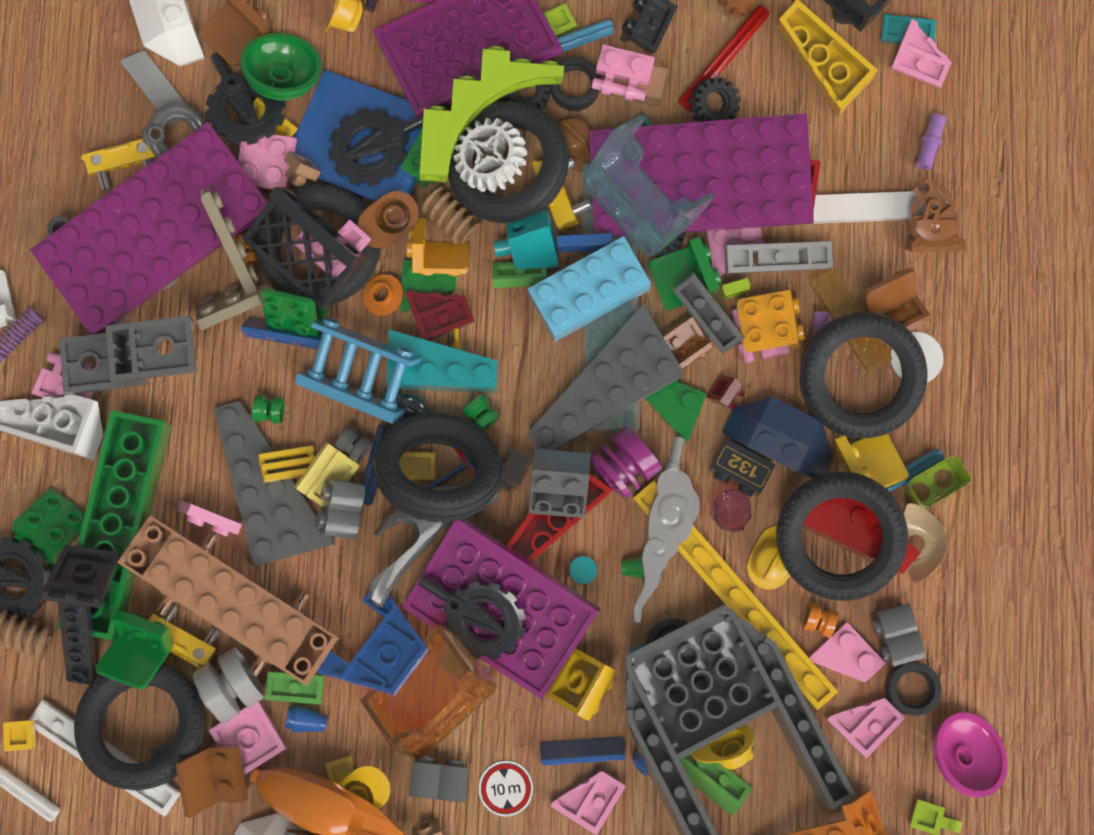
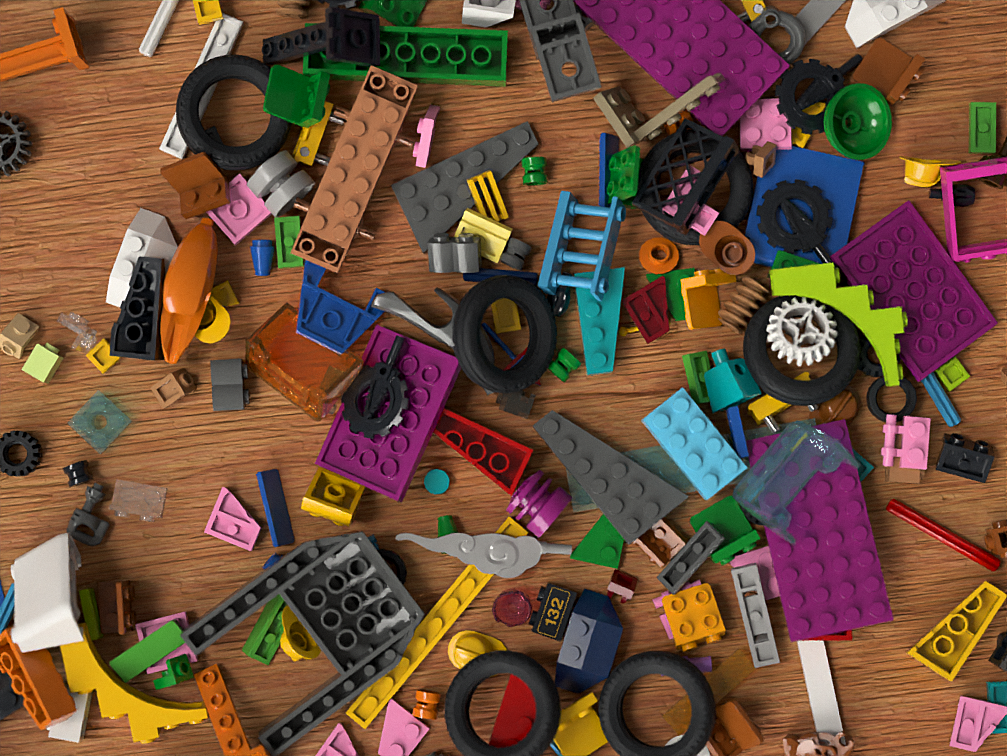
camera: 85 degrees right, 5 degrees up
sticker [479,761,533,817] -> none
dark grey slope [529,449,591,518] -> none
black tyre [688,77,741,122] -> none
lime tile [719,278,751,301] -> none
medium lavender pin [915,113,947,170] -> none

